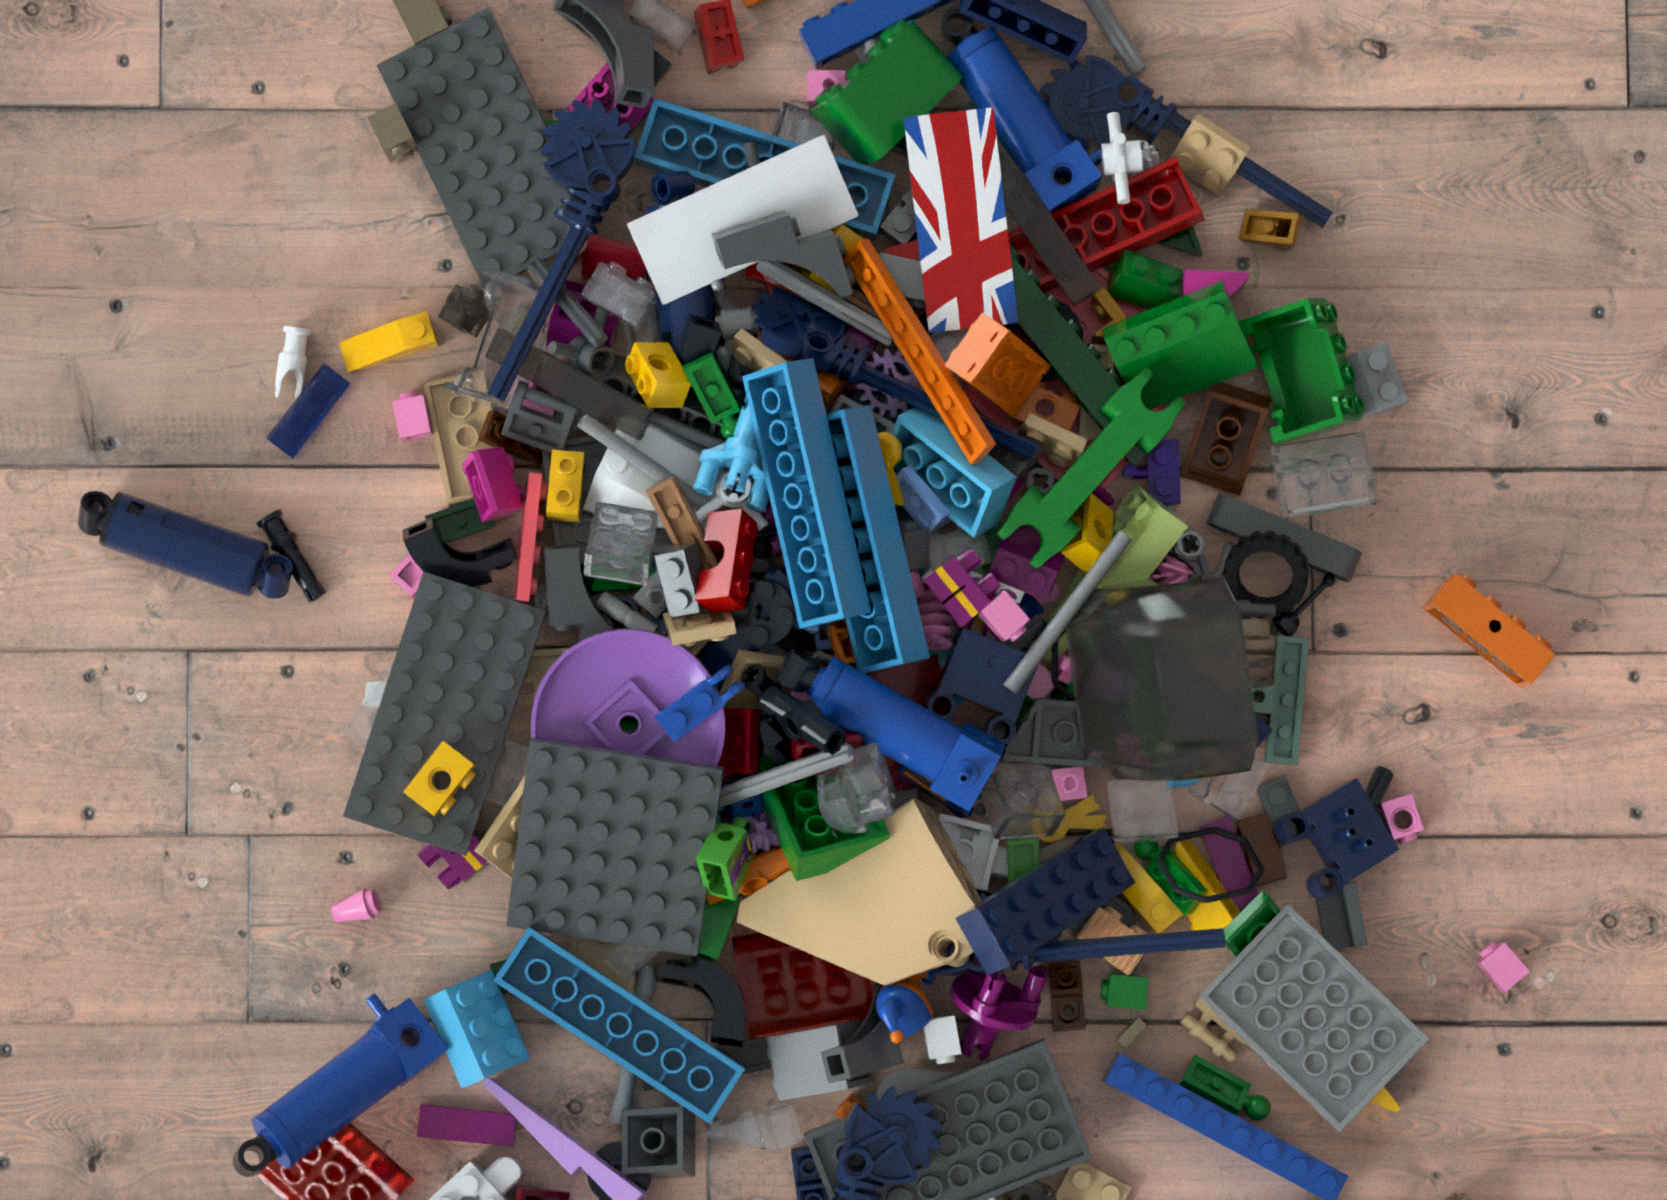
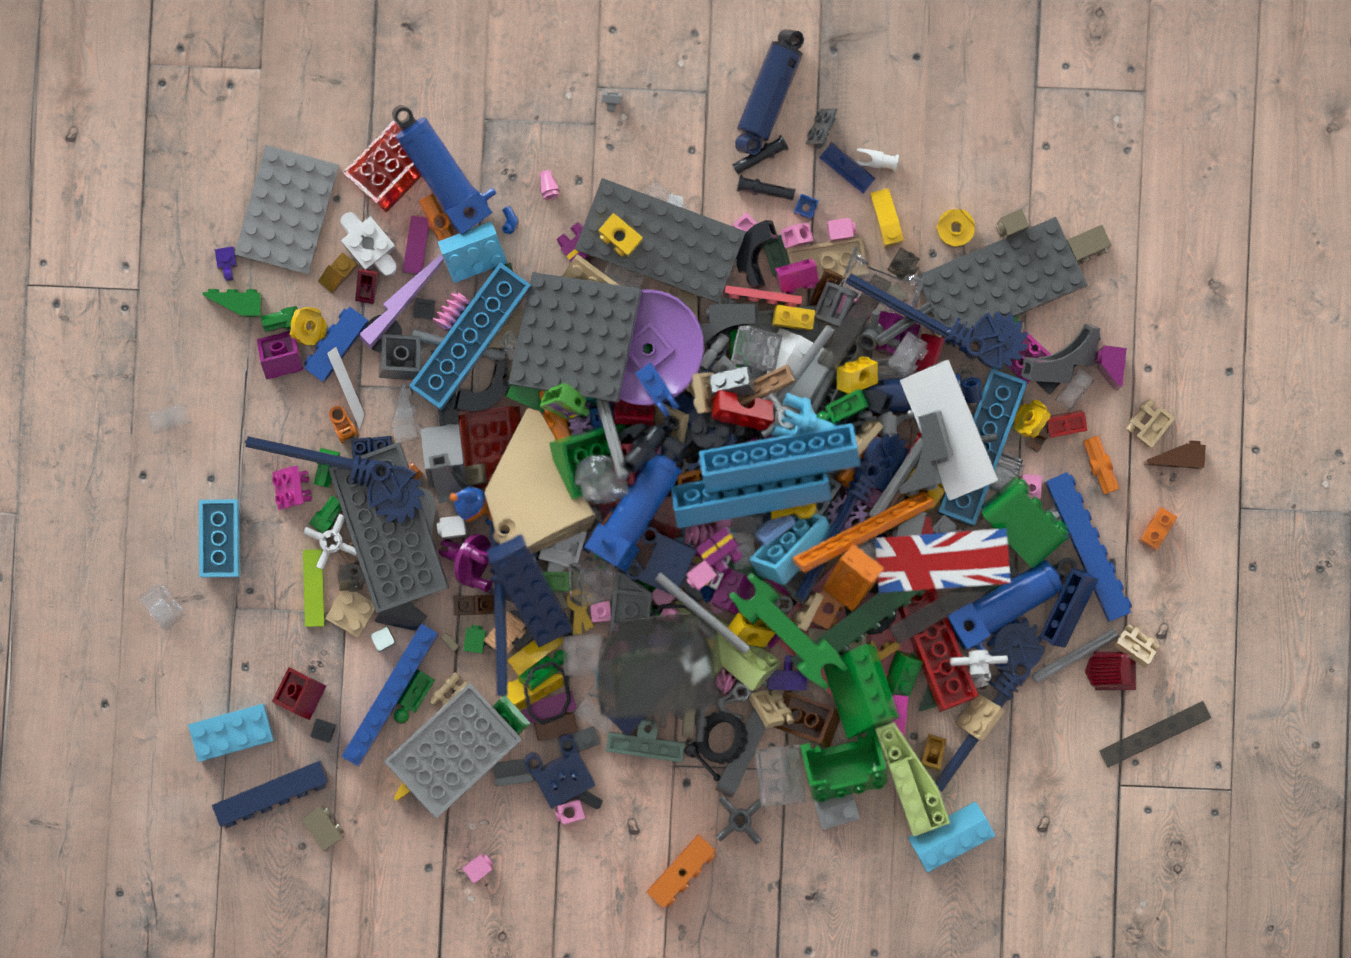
camera: 90 degrees right, 0 degrees up
none -> slope [370,626,396,652]
none -> black slope [374,602,427,631]
none -> black plate [413,298,435,320]
none -> orange piece [418,193,455,241]
none -> bright pink piece [432,291,471,333]
none -> dark tan tile [465,464,487,486]
none -> blue arm [502,205,518,234]
none -> light grey tile [602,91,622,112]
none -> dark grey bar [716,796,764,844]
none -> black pin [737,175,795,201]
none -> tan plate [749,690,794,728]
none -> bright pink brick [780,223,814,249]
none -> blue piece [794,194,819,220]
none -> dark grey hinge [806,108,838,149]
none -> yellowish green wedge [875,722,950,836]
none -> medium azure slope [908,801,996,873]
none -> yellow plate [936,209,975,248]
none -> yellow plate [1013,400,1051,438]
none -> reddish brown piece [1026,430,1050,453]

